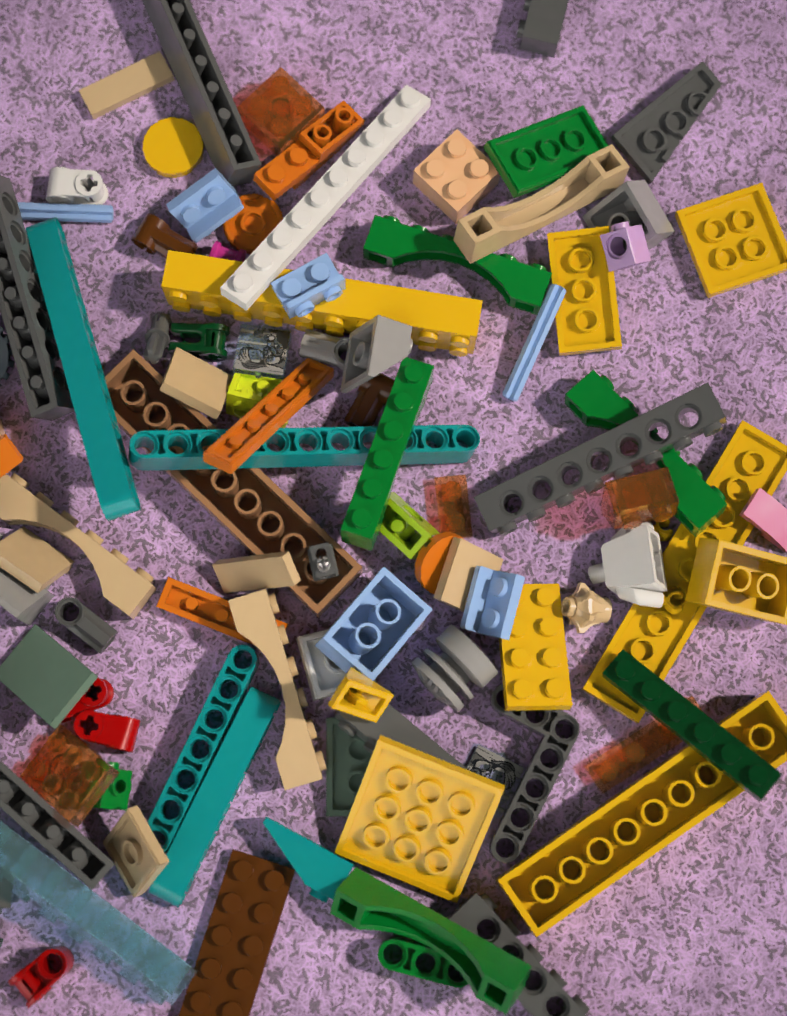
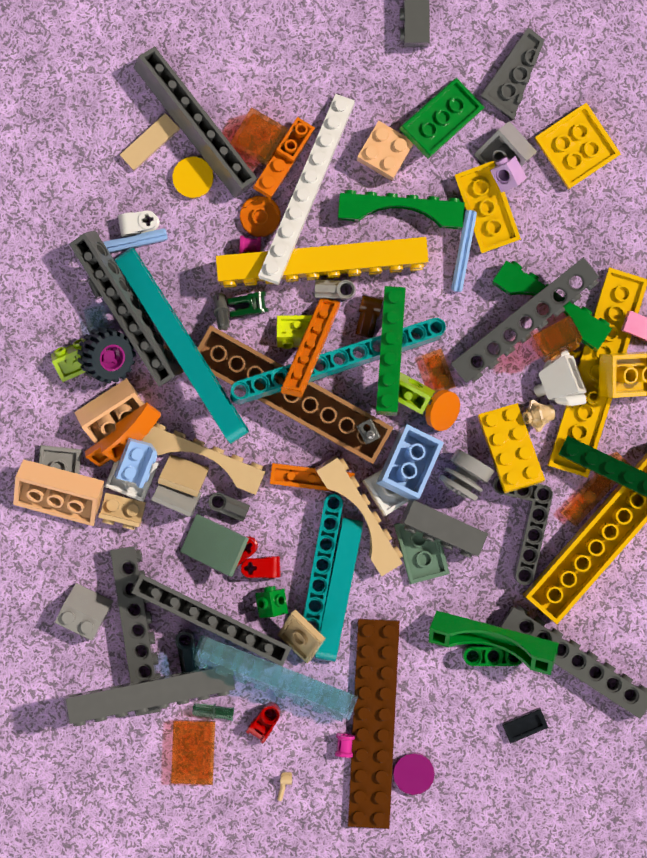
camera: 10 degrees left, 10 degrees up
clear orange plate [20,723,119,827] -> none
reddish brown piece [131,213,198,259] -> none
tan tile [159,347,232,419] -> none
light blue bracket [166,168,244,243] -> none
tan tile [212,551,301,593] -> none
piece [232,324,292,379] -> none
teal slope [263,817,354,903] -> none
light blue bracket [271,253,346,319] -> none
yellow slope [328,667,394,723] -> none
yellow plate [334,735,505,903] -> none
light grey slope [340,315,413,393] -> none
tan tile [433,537,503,612] -> none
tan arch [453,144,630,264] -> none
light blue bracket [460,565,525,640] -> none
piece [465,743,526,819] -> none

